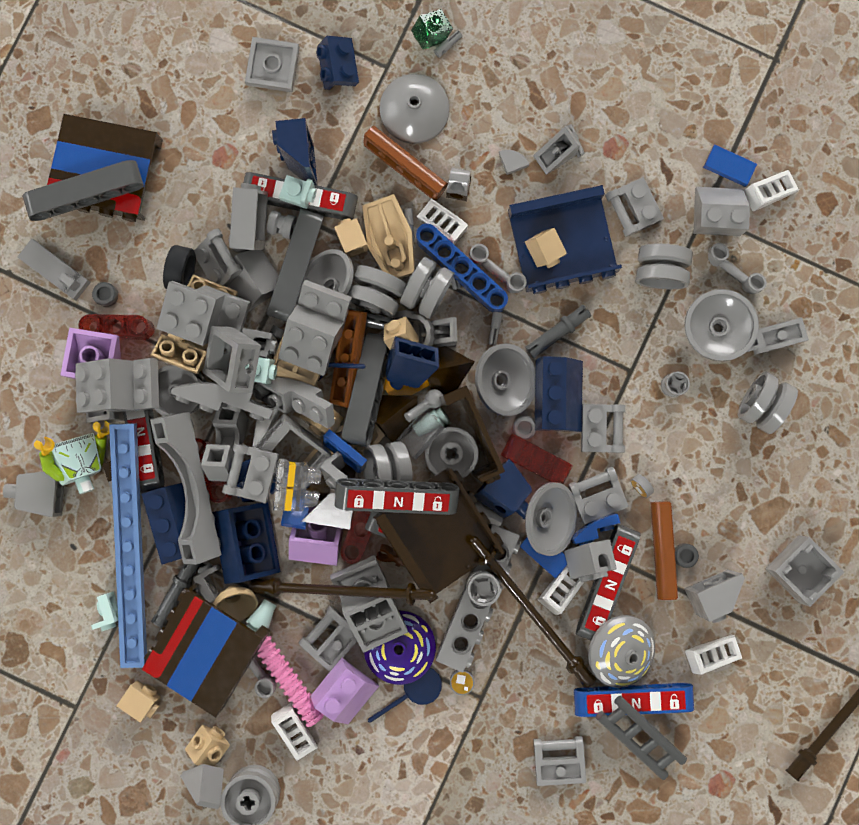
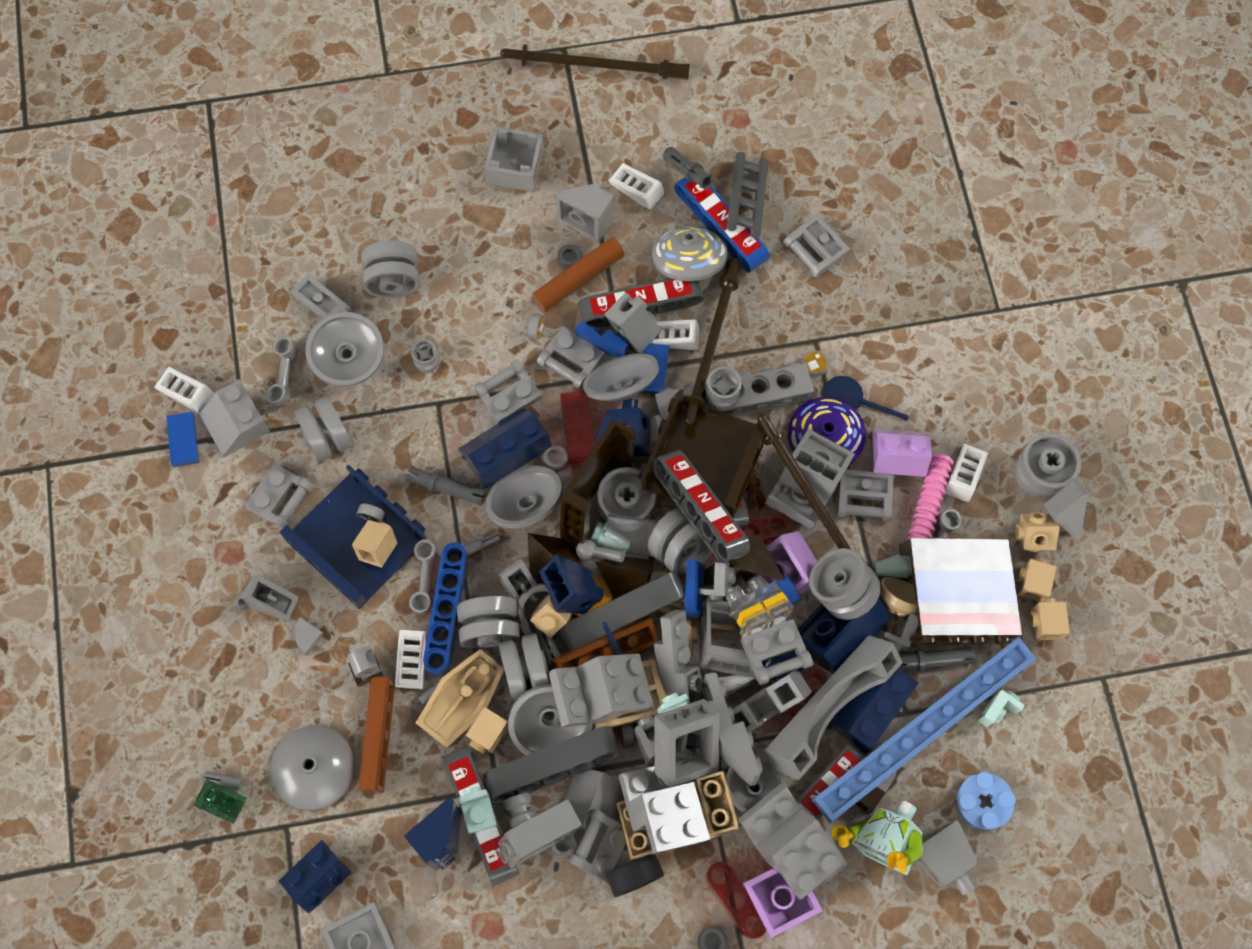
camera: 125 degrees left, 15 degrees down
none -> light grey tile [356,503,385,523]
none -> dark grey pin [663,147,714,189]
none -> light grey wheel [809,548,880,620]
none -> light blue plate [956,772,1016,830]
none -> tan brick [1016,558,1057,602]

